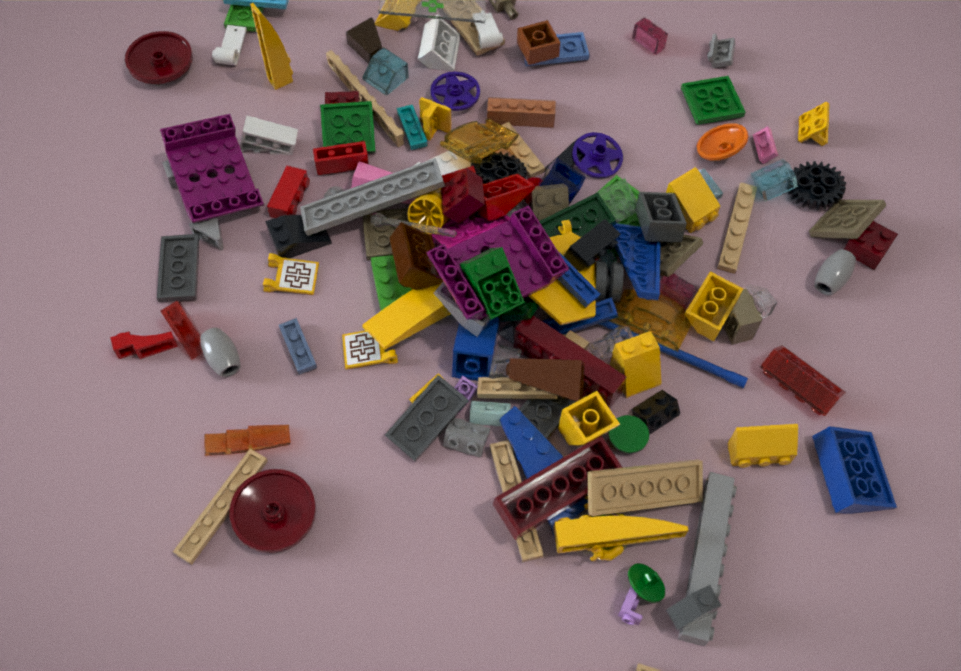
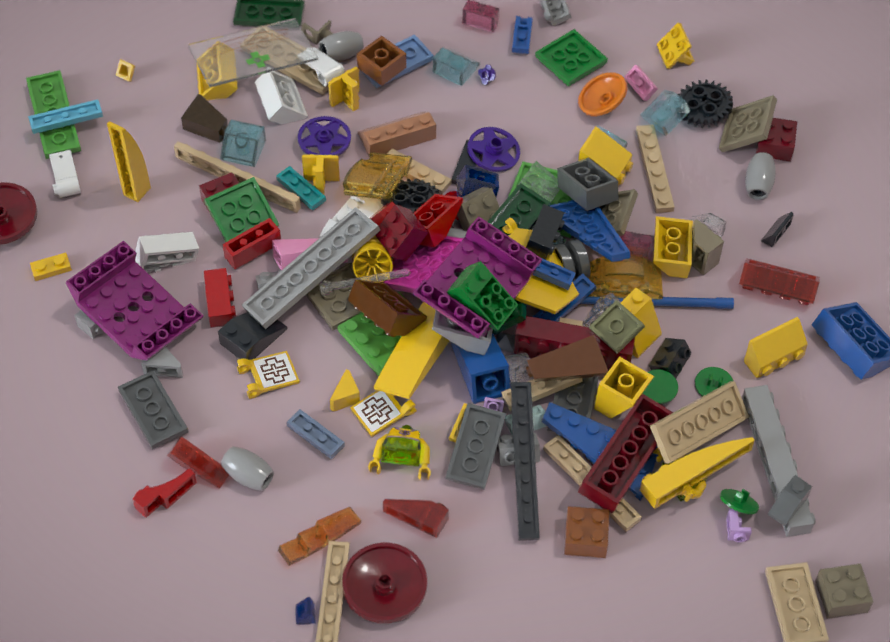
camera: 25 degrees left, 5 degrees down
none -> yellow plate [30,252,72,281]
none -> clear blue slope [295,597,315,625]
none -> light grey piece [318,31,364,61]
none -> yellow bracket [328,66,360,112]
none -> yellow slope [330,369,360,411]
none -> torso [368,425,431,480]
none -> clear red slope [383,499,449,538]
none -> clear light blue slope [433,47,480,86]
none -> plate [478,64,496,85]
none -> black plate [510,382,540,541]
none -> blue plate [512,16,533,54]
none -> dark orange brick [564,506,609,558]
none -> olive tile [589,300,645,354]
none -> green piece [695,367,733,397]
none -> black slope [761,212,794,247]

